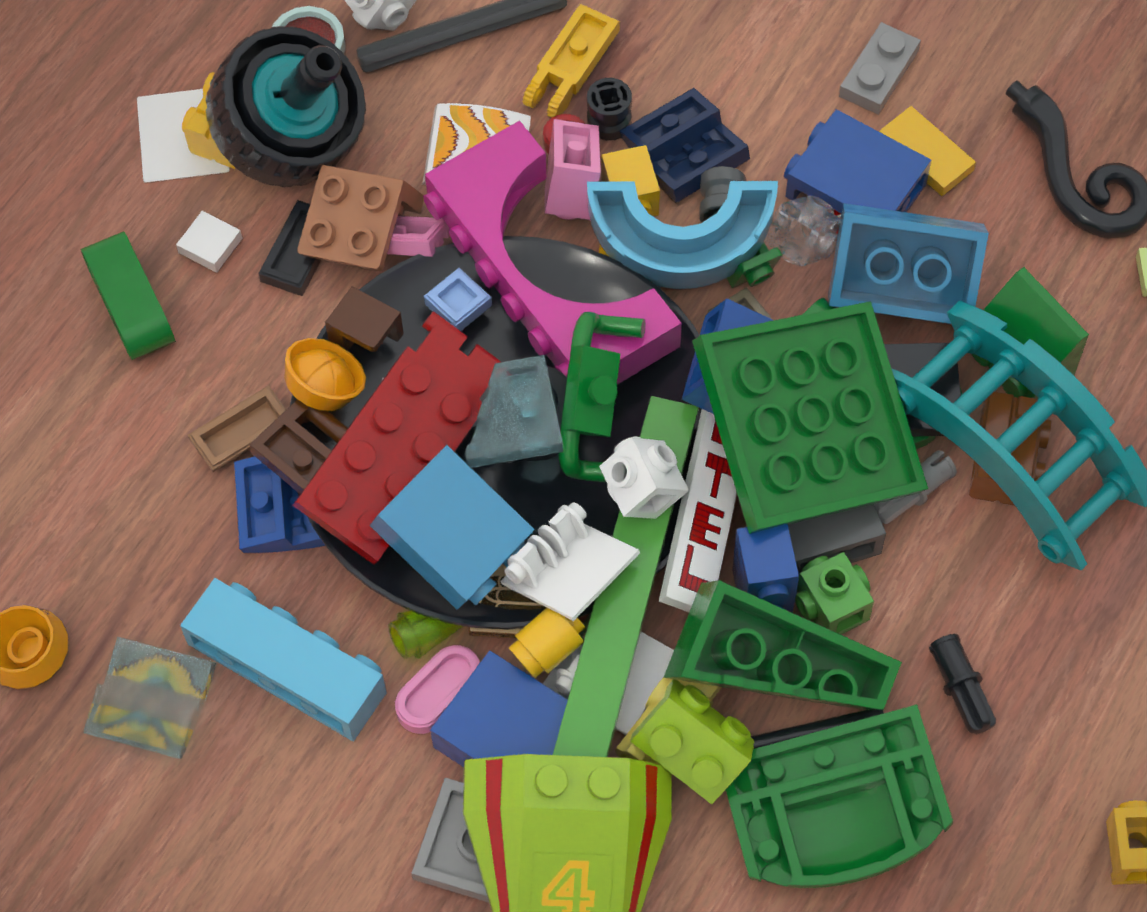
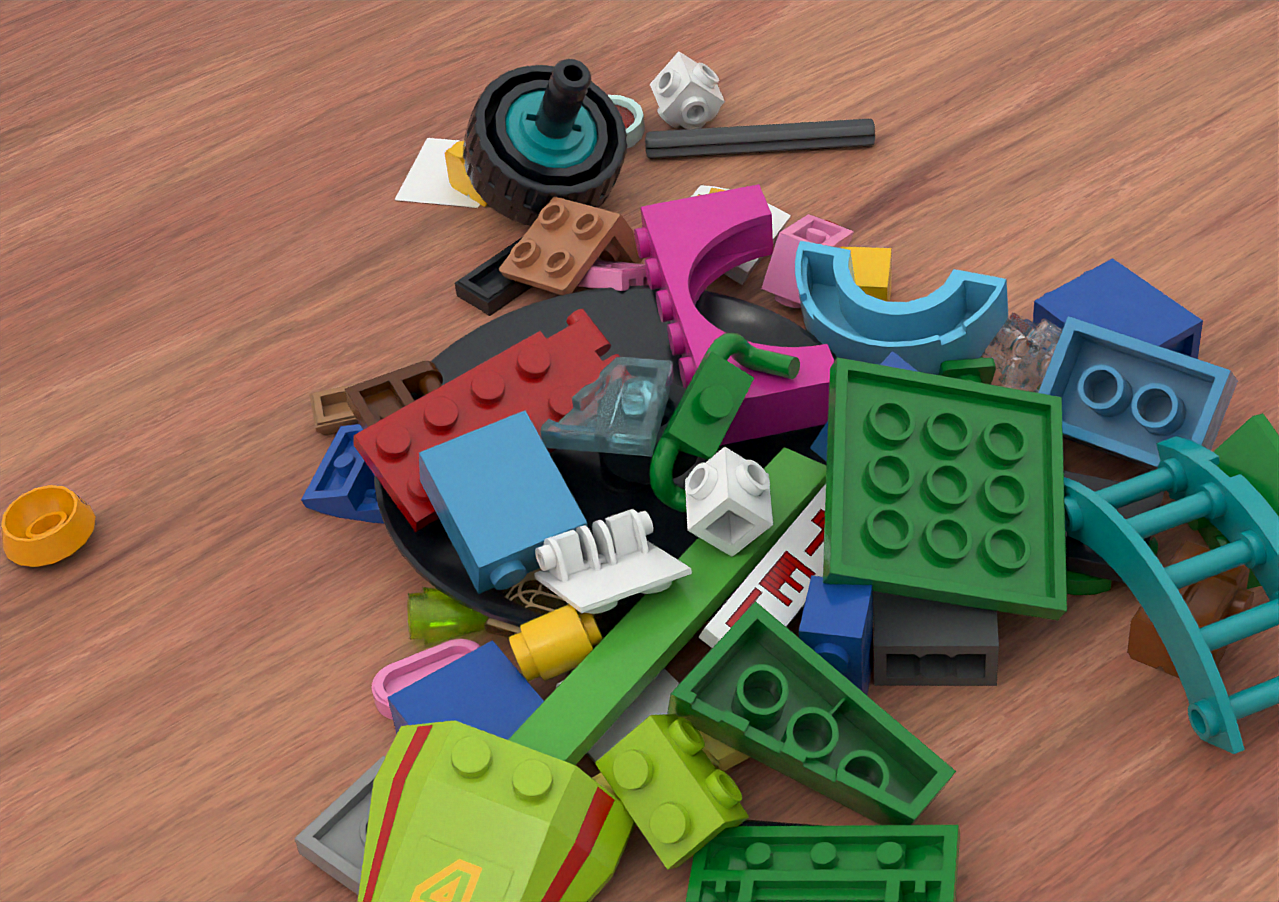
camera: 25 degrees right, 20 degrees down
green beam [80,231,176,360] -> none
clear light blue slope [83,637,217,759] -> none
white tile [176,211,243,273] -> none
medium azure brick [180,578,387,742] -> none
light orange hat [284,338,366,411] -> none
reddish brown panel [325,286,404,352] -> none
light blue tile [424,268,492,331] -> none
yellow hinge [522,4,620,117] -> none
black wheel [587,78,632,141] -> none
dark blue slope [620,88,750,203] -> none
bright green brick [795,552,874,634] -> none
light grey plate [839,22,921,115] -> none
light grey axle [874,450,957,524] -> none
yellow tile [879,106,976,196] -> none
black axle [929,634,996,734] -> none

